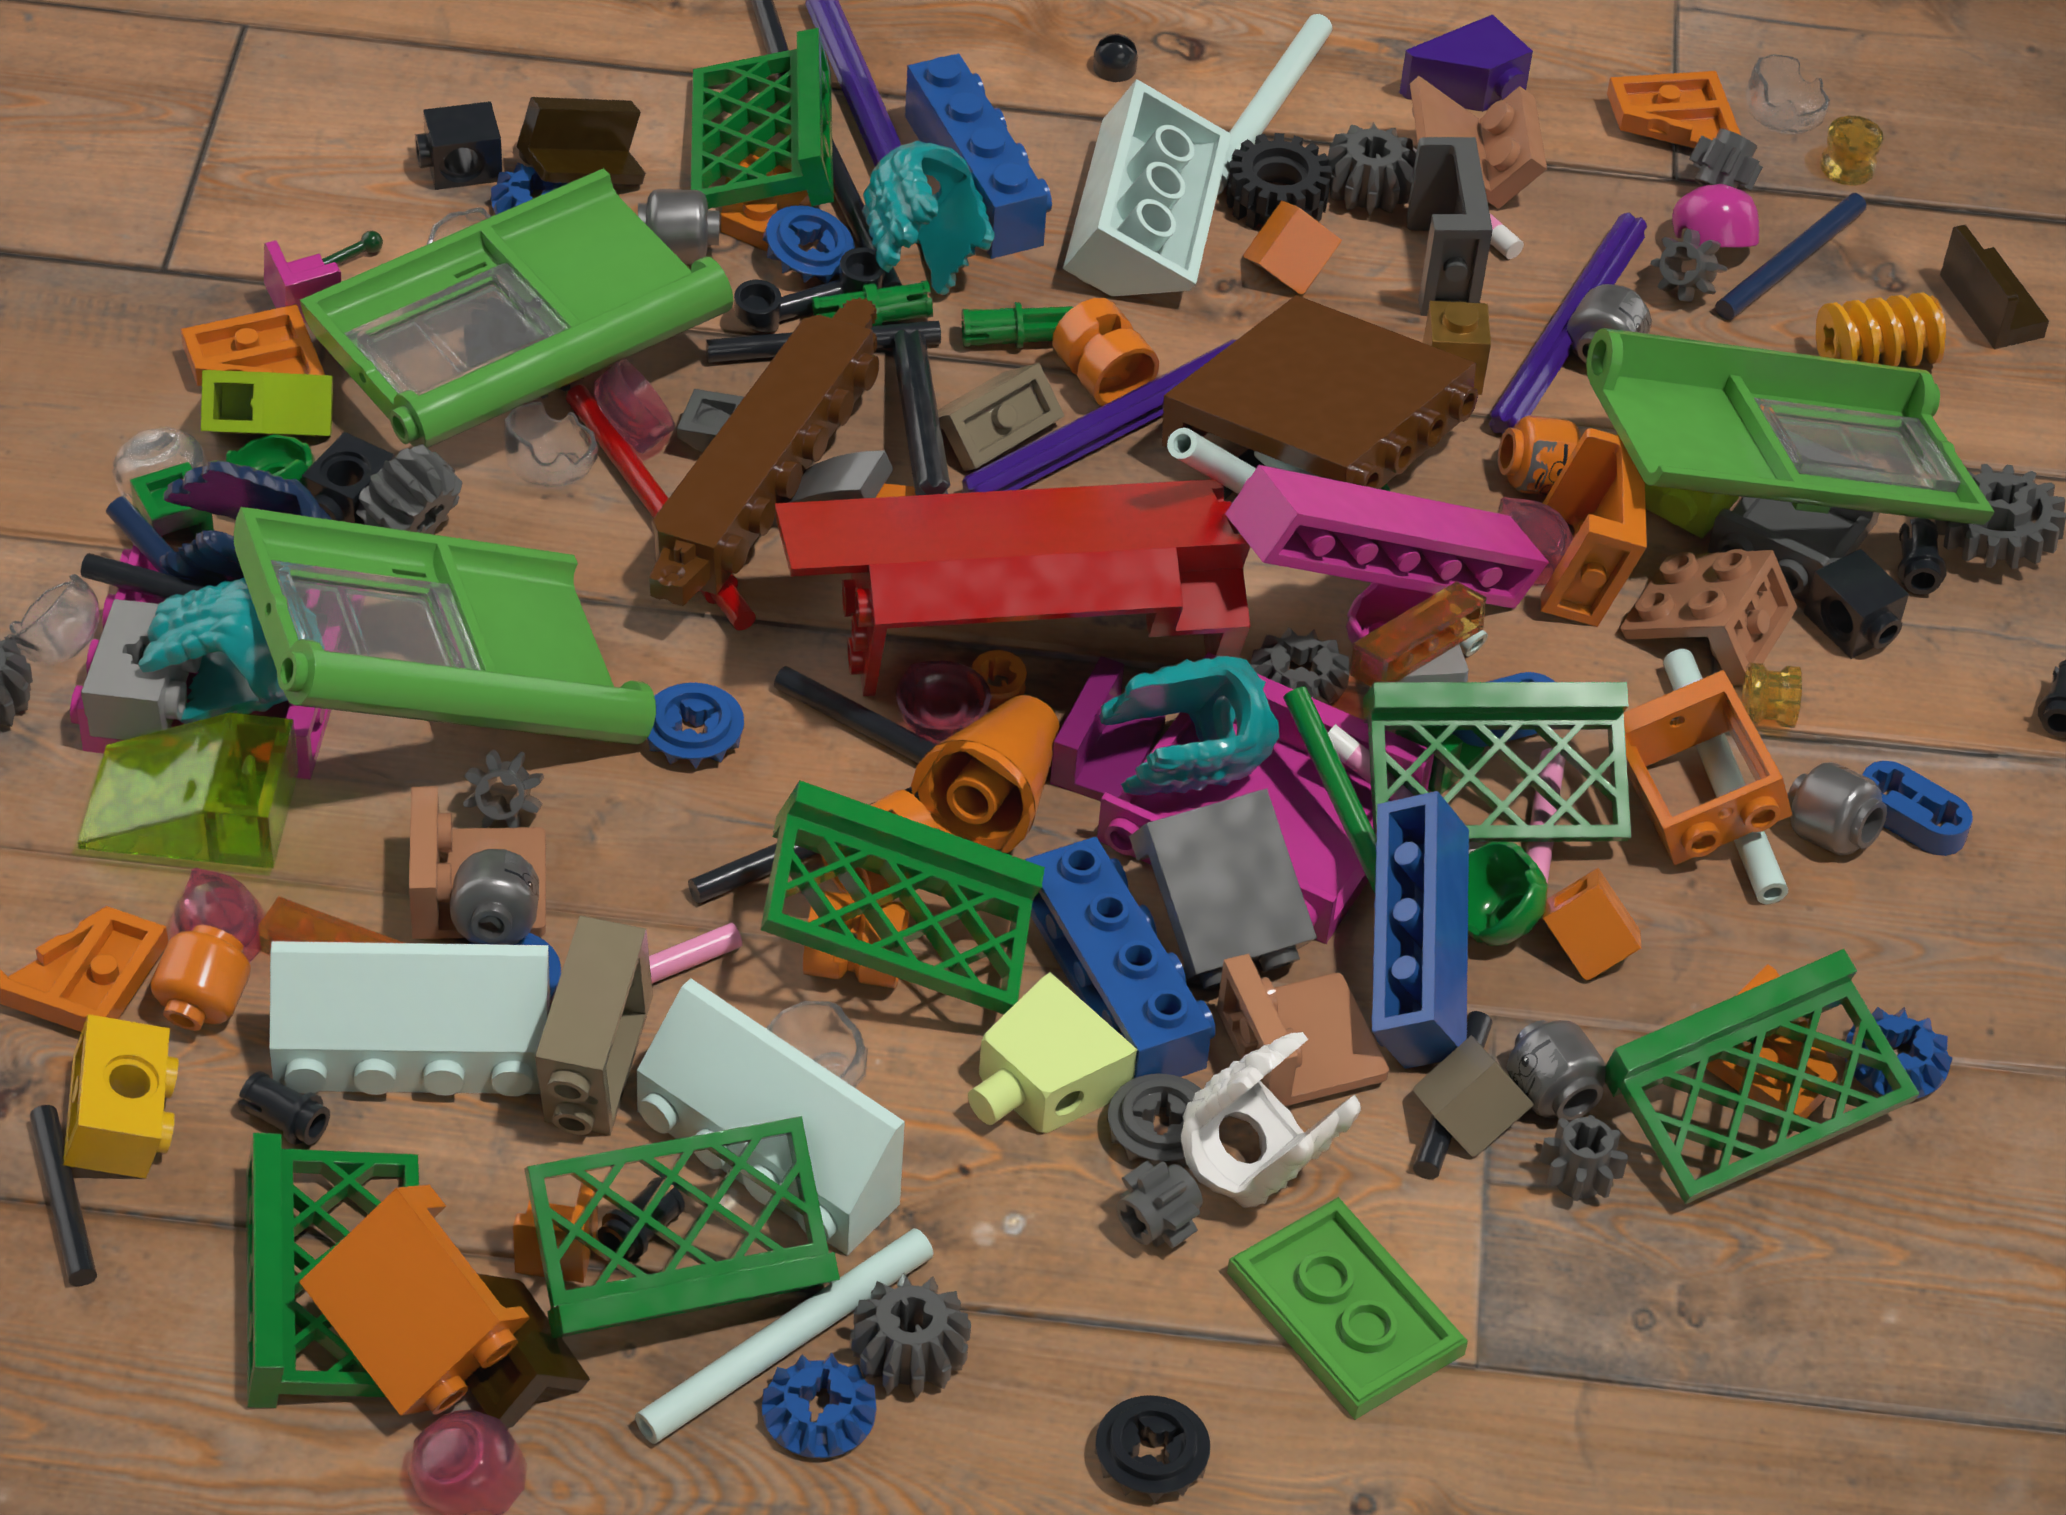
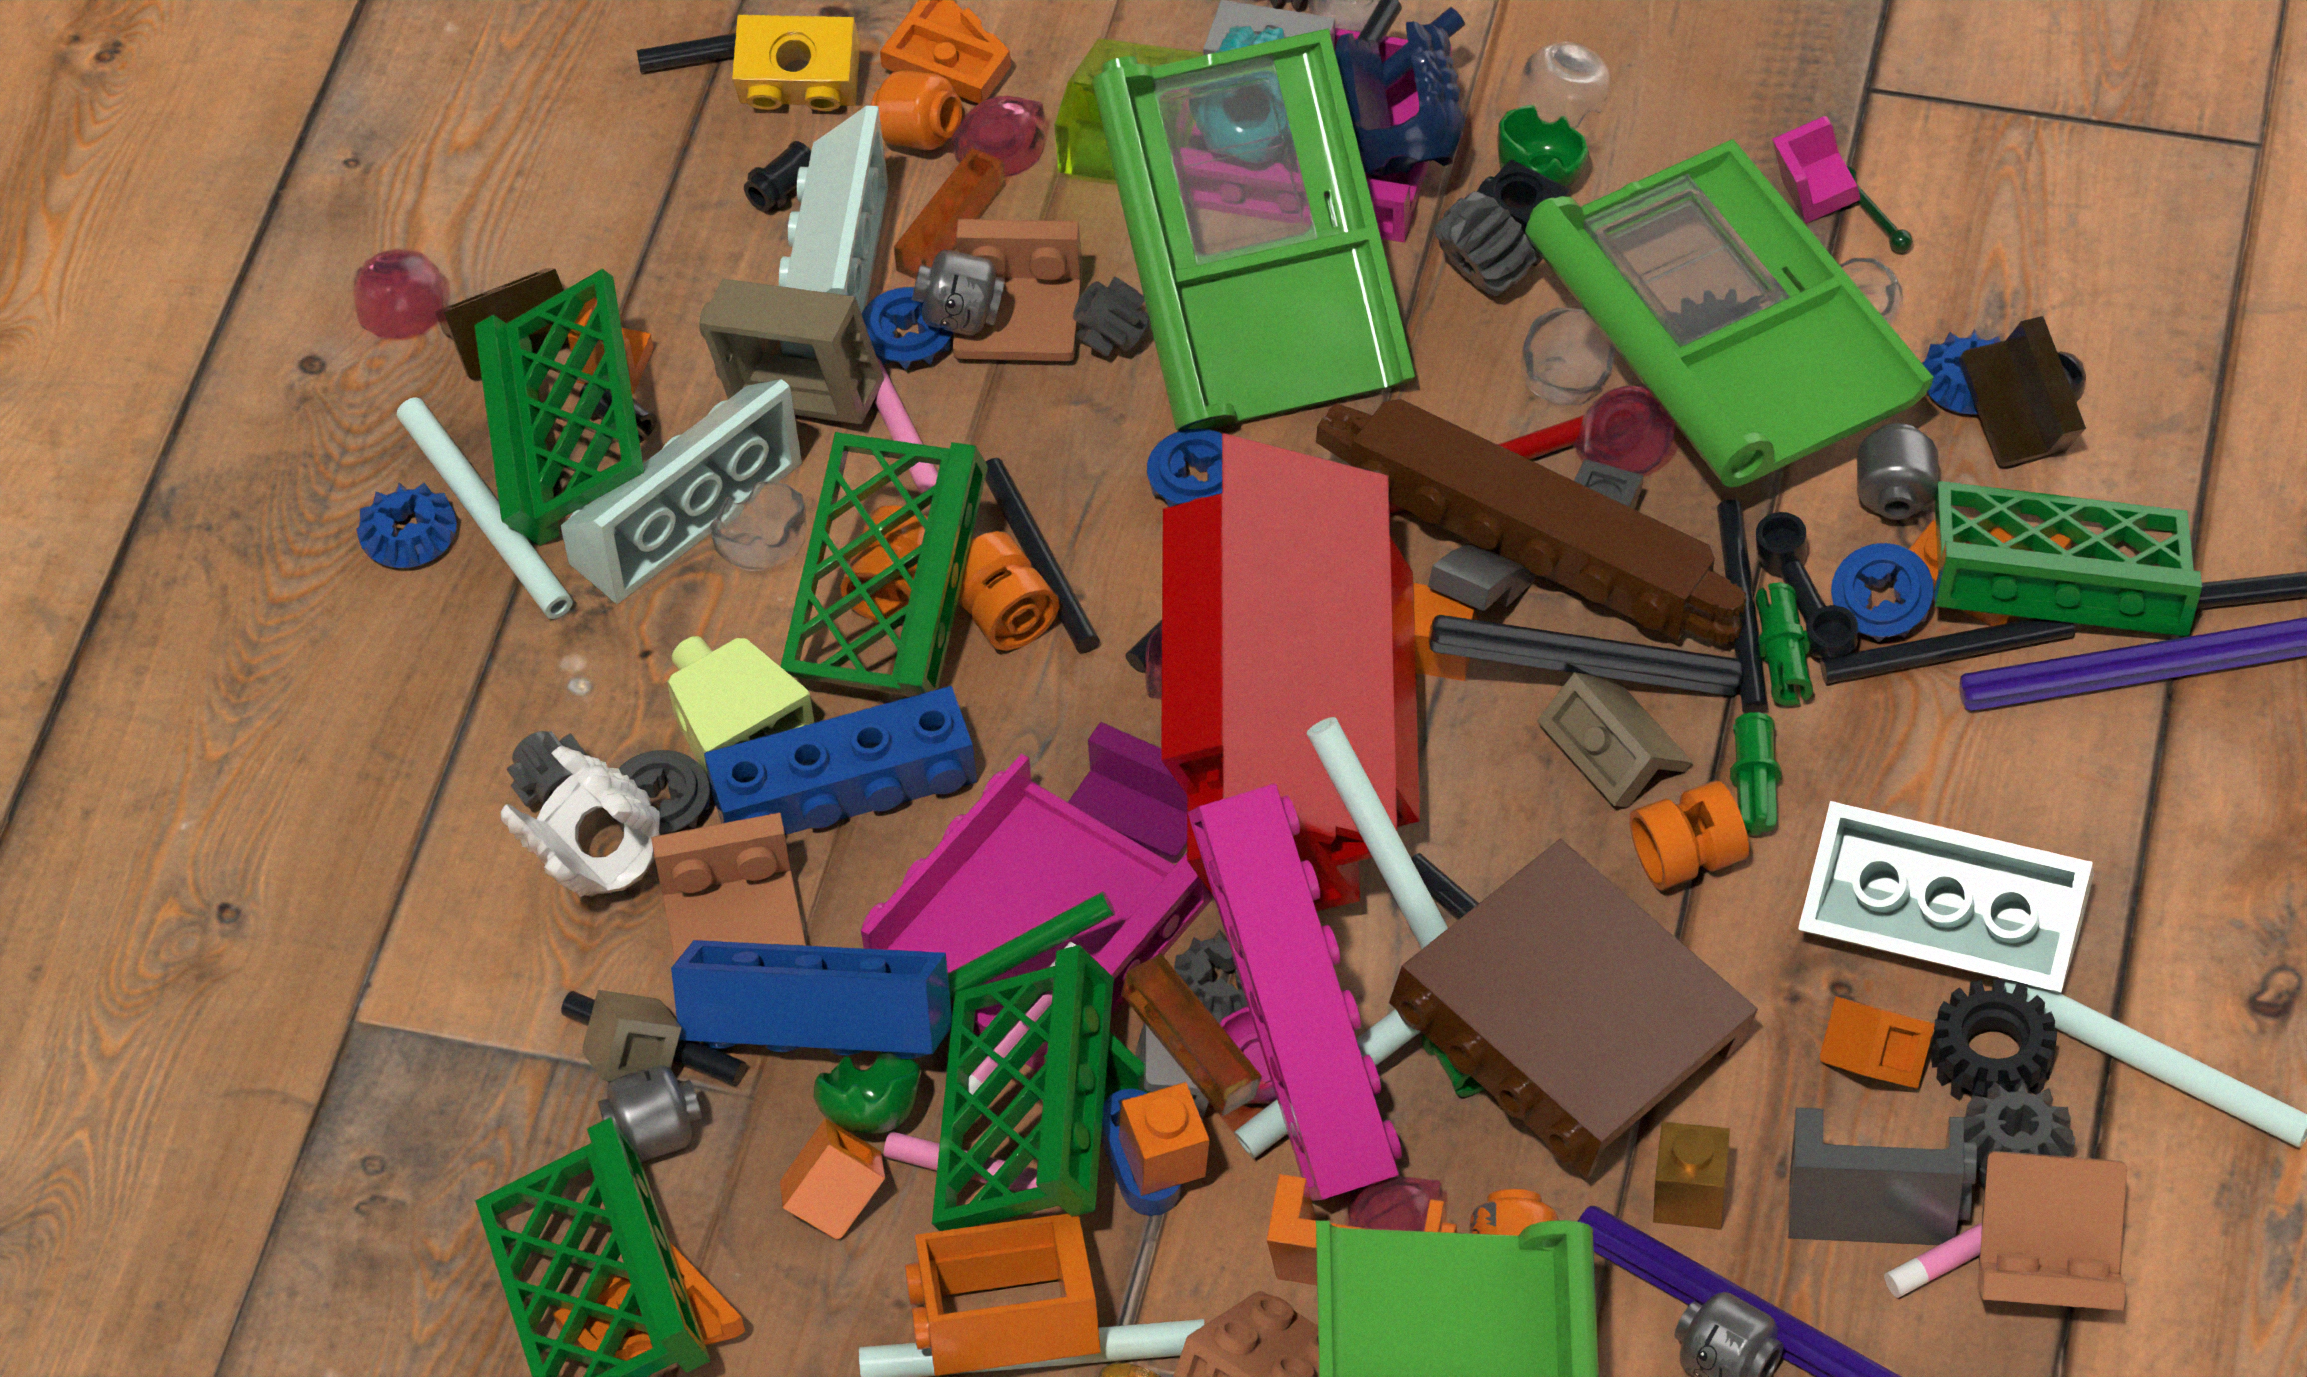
camera: 105 degrees right, 5 degrees up
green panel [130,462,214,540] -> none
orange wing [181,304,325,386] -> none
lime slope [201,370,333,436] -> none
green fence [246,1133,419,1408] -> none
orange panel [299,1184,530,1416] -> none
black brick [415,101,502,190] -> none
dark grey gear [850,1273,971,1398] -> none
teal piece [862,141,995,295] -> none
blue brick [905,53,1052,259] -> none
orange cone [911,695,1060,853] -> none
dark purple axle [961,339,1236,493] -> none
black hinge [1093,33,1138,82] -> none
black gear [1095,1395,1210,1503] -> none
teal piece [1099,656,1279,795] -> none
dark grey panel [1129,788,1317,990] -> none
bright green tile [1227,1197,1468,1420] -> none
dark purple slope [1399,14,1533,112] -> none
dark grey gear [1539,1115,1628,1201] -> none
none -> orange brick [1119,1082,1209,1196]

